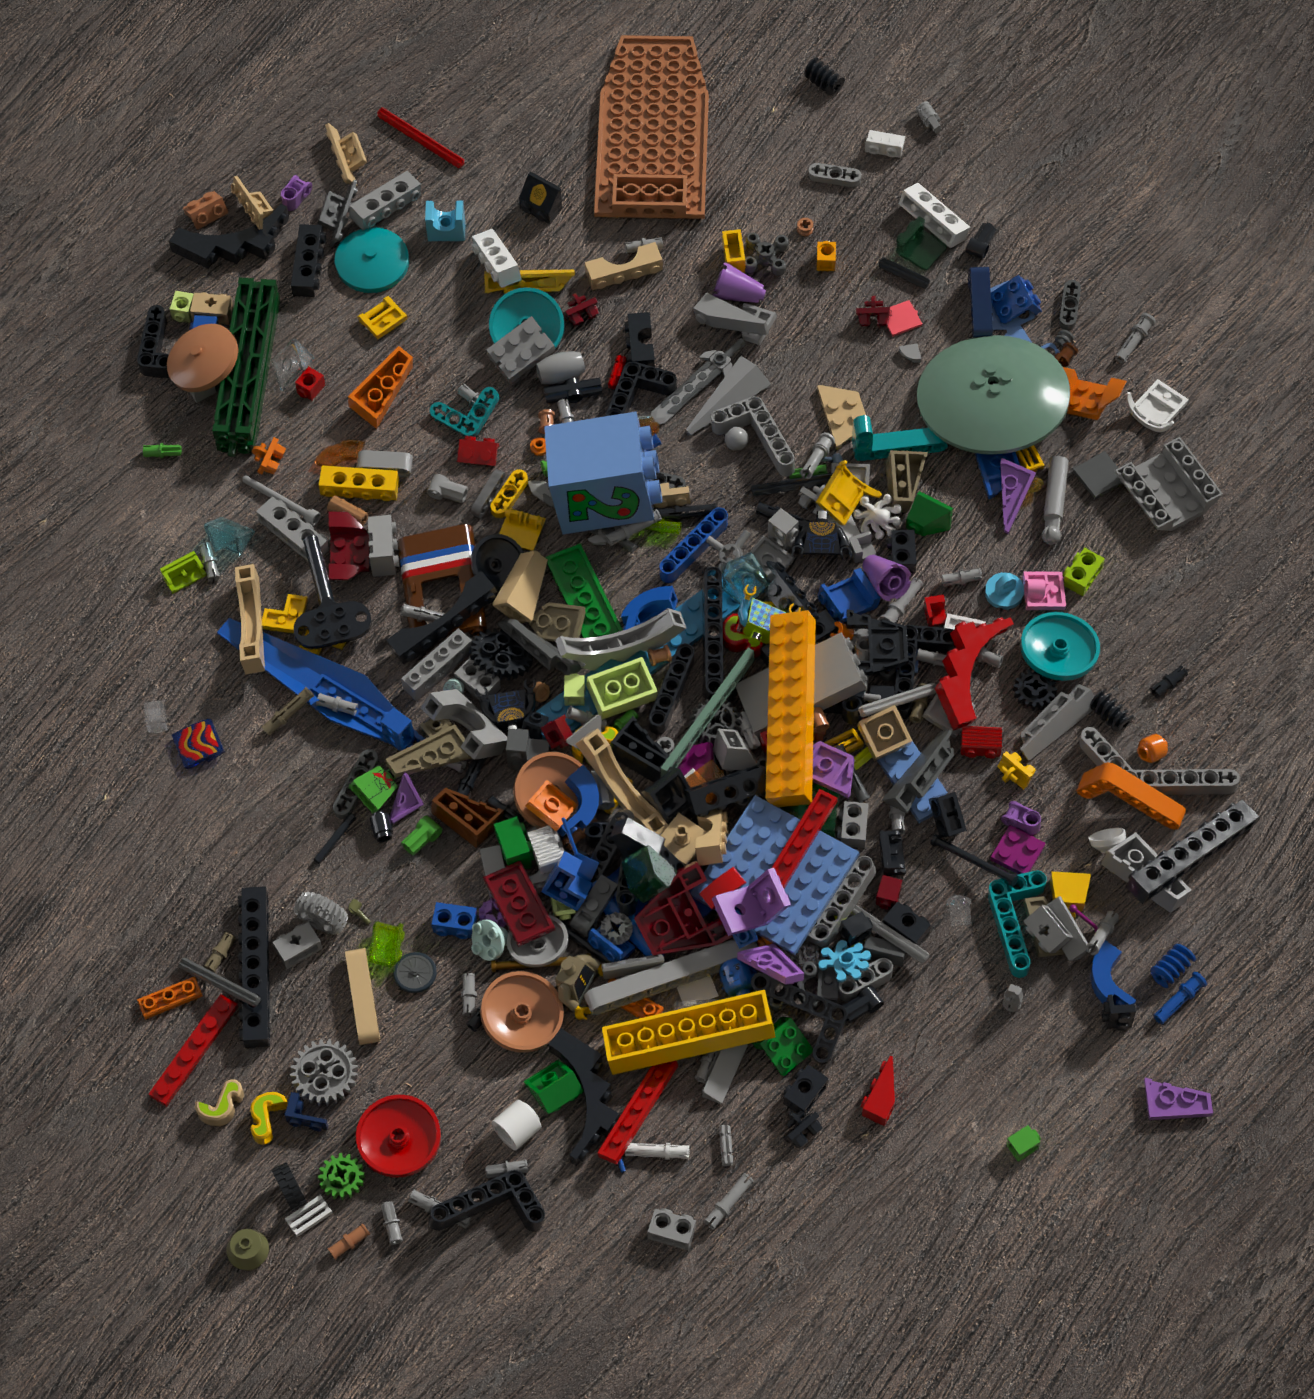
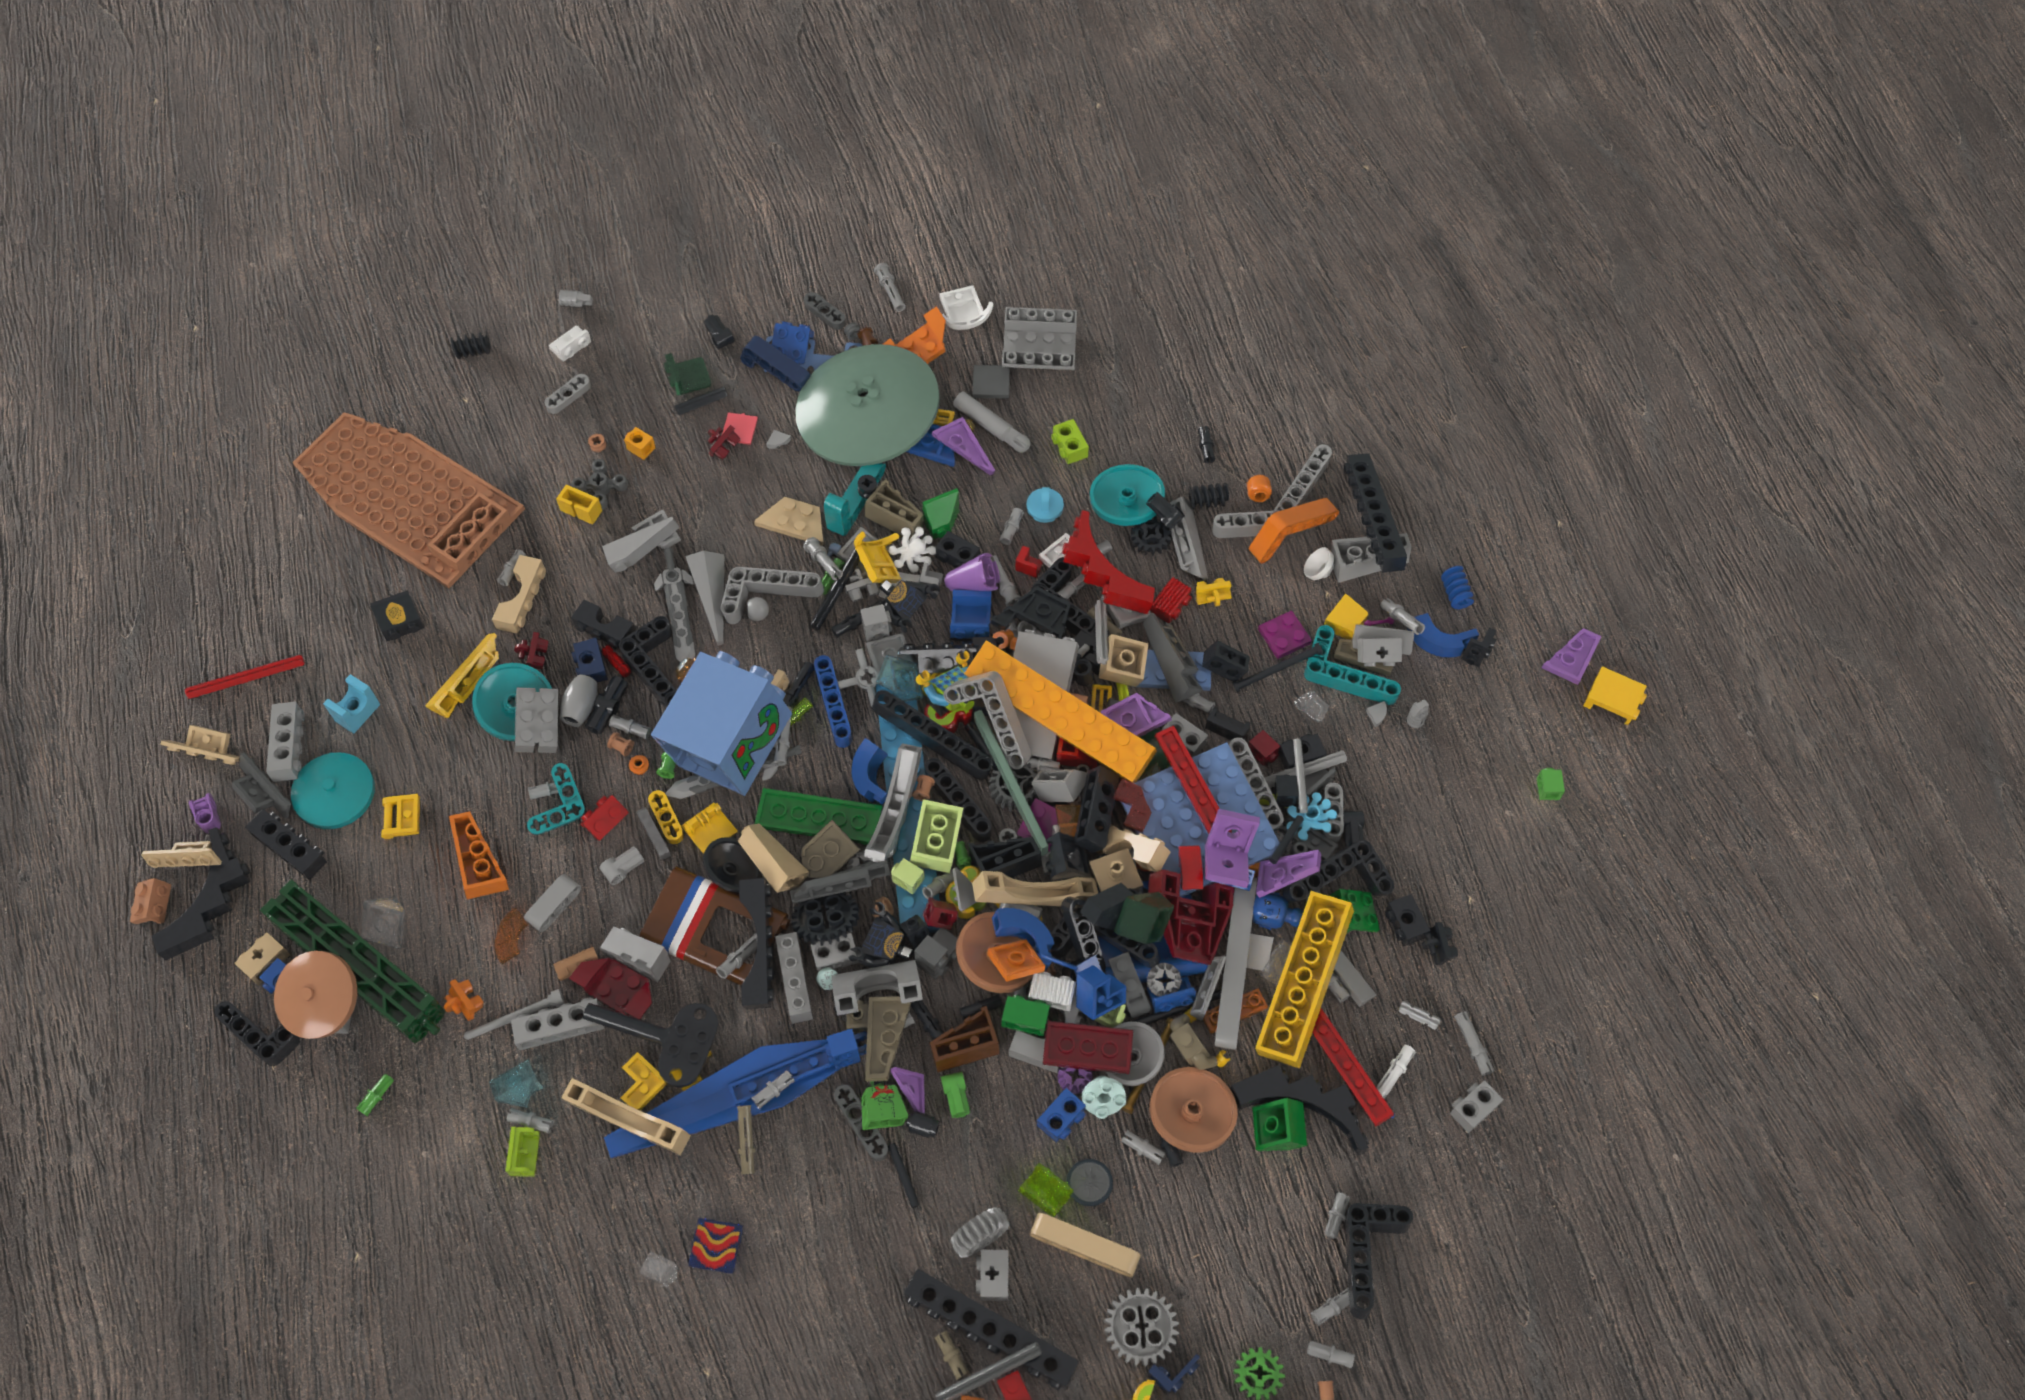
camera: 60 degrees left, 0 degrees up
yellowish green brick [170,291,194,322] -> none
red brick [295,366,325,401] -> none
yellow brick [319,466,399,501] -> none
olive hand [349,899,371,925] -> none
red dish [356,1094,441,1178] -> none
white brick [472,228,522,288] -> none
white piece [491,1100,542,1150] -> none
medium lavender cone [713,262,766,303] -> none
red slope [860,1056,895,1126] -> none
white brick [898,183,970,248] -> none
medium lavender piece [1001,801,1041,835] -> none
bright pink plate [1022,572,1066,610] -> none
blue pin [1153,971,1207,1025] -> none
none -> dark blue brick [572,638,608,683]
none -> black wheel [858,475,876,499]
none -> light grey beam [943,671,1032,769]
none -> clear red tile [1113,779,1151,833]
none -> black piece [1146,492,1185,530]
none -> black bar [1269,815,1304,864]
none -> light grey bar [1293,738,1308,813]
none -> light grey tile [1366,701,1387,727]
none -> yellow panel [1583,666,1647,725]

